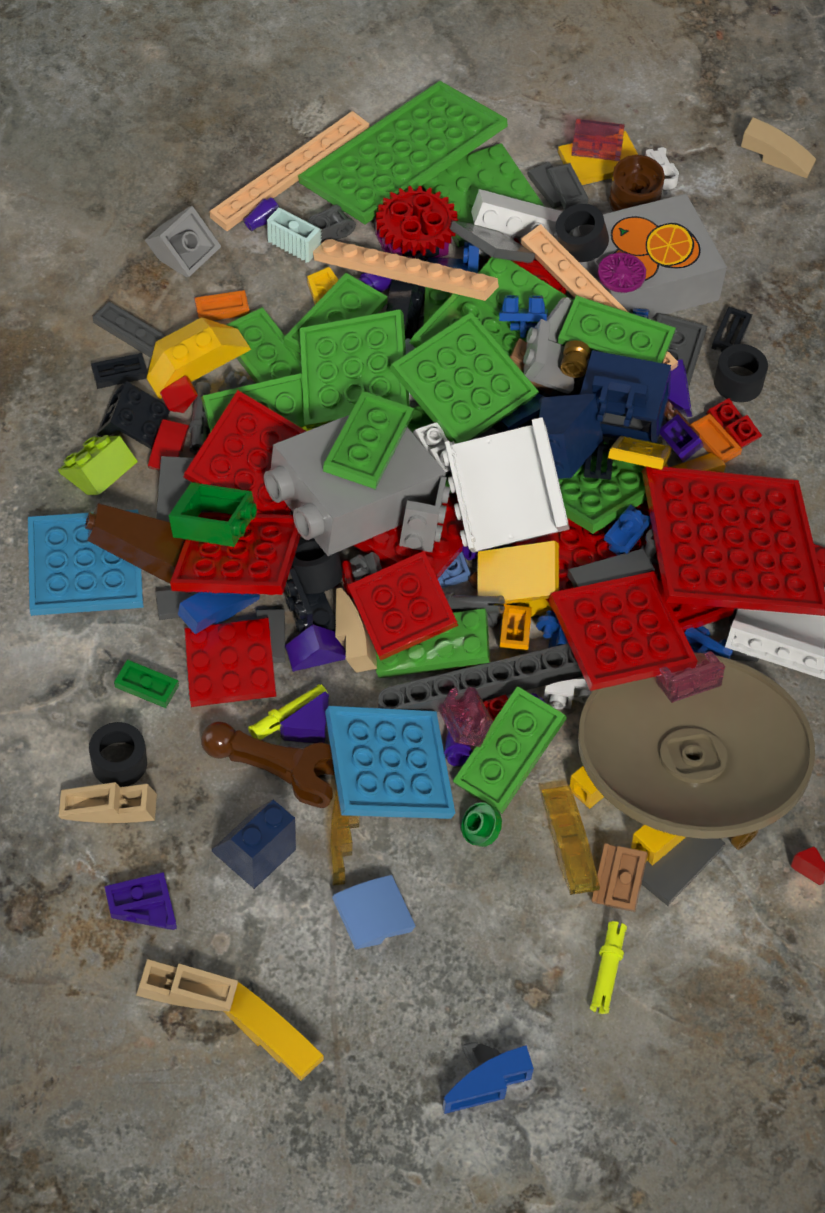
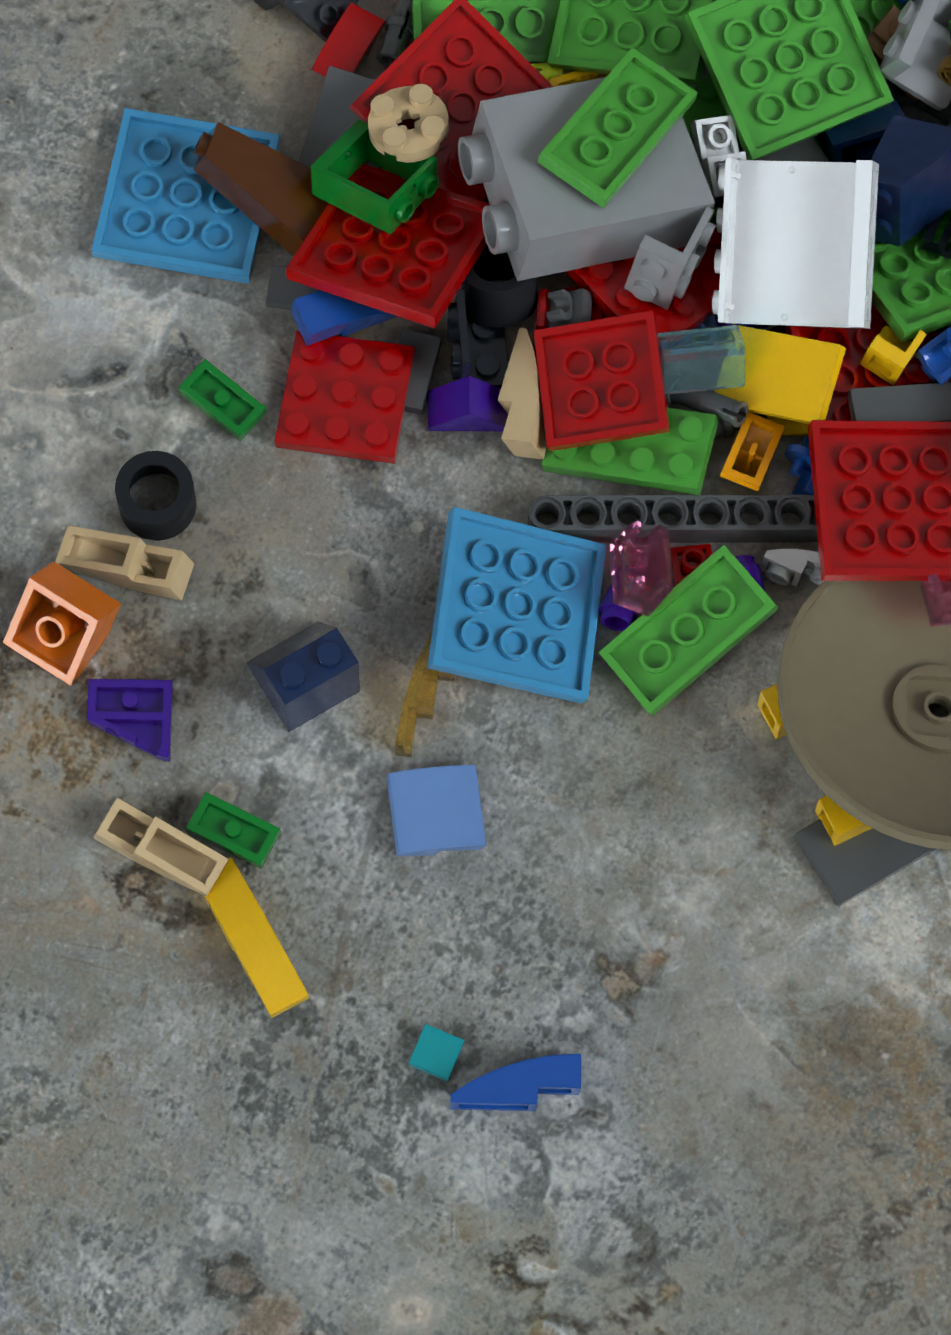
camera: 15 degrees right, 15 degrees up
lime slope [58,435,138,495] -> none
reddish brown piece [201,722,335,808] -> none
neon yellow pin [248,684,328,740] -> none
dark purple slope [280,691,329,743] -> none
green plate [461,802,502,847] -> none
dark grey tile [462,1042,501,1070] -> none
clear yellow slope [541,785,600,895] -> none
neon yellow pin [590,921,627,1014] -> none
medium nougat plate [592,843,648,912] -> none
none -> orange slope [3,561,121,686]
none -> green plate [186,792,281,869]
none -> tan plate [368,84,449,163]
none -> teal tile [408,1024,465,1082]
none -> clear light blue panel [658,325,746,395]
none -> yellow panel [859,326,927,386]

